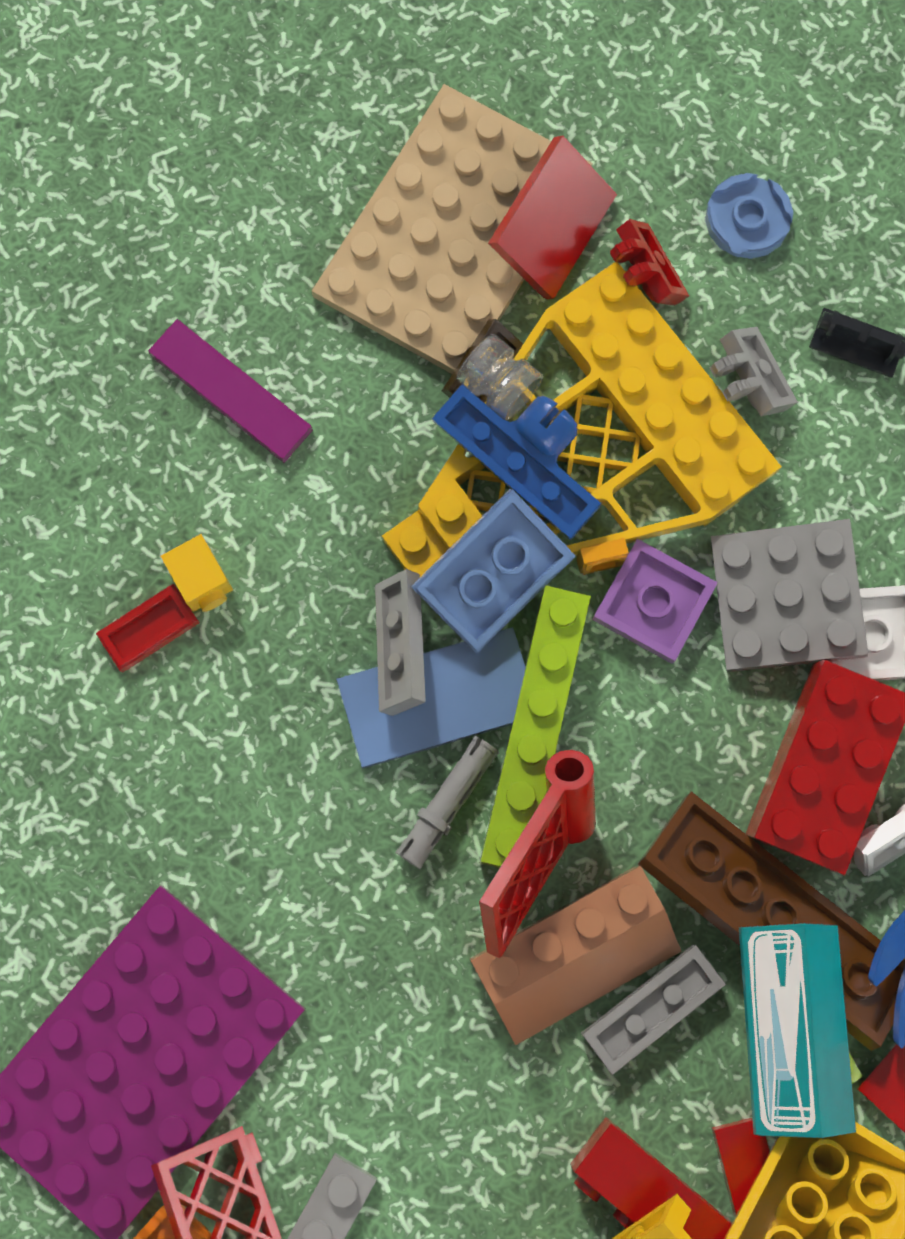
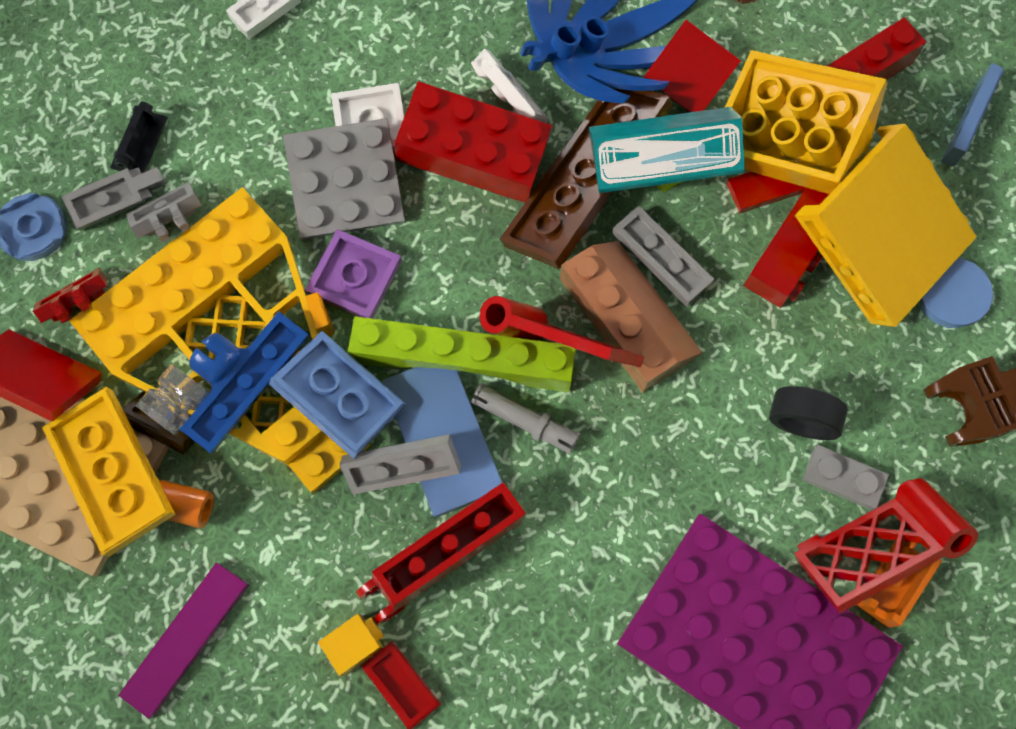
camera: 90 degrees left, 5 degrees down
none -> yellow tile [42,387,176,557]
none -> light grey hinge [62,167,167,231]
none -> orange piece [158,479,214,529]
none -> red hinge [356,482,526,626]
none -> black tyre [769,386,848,440]

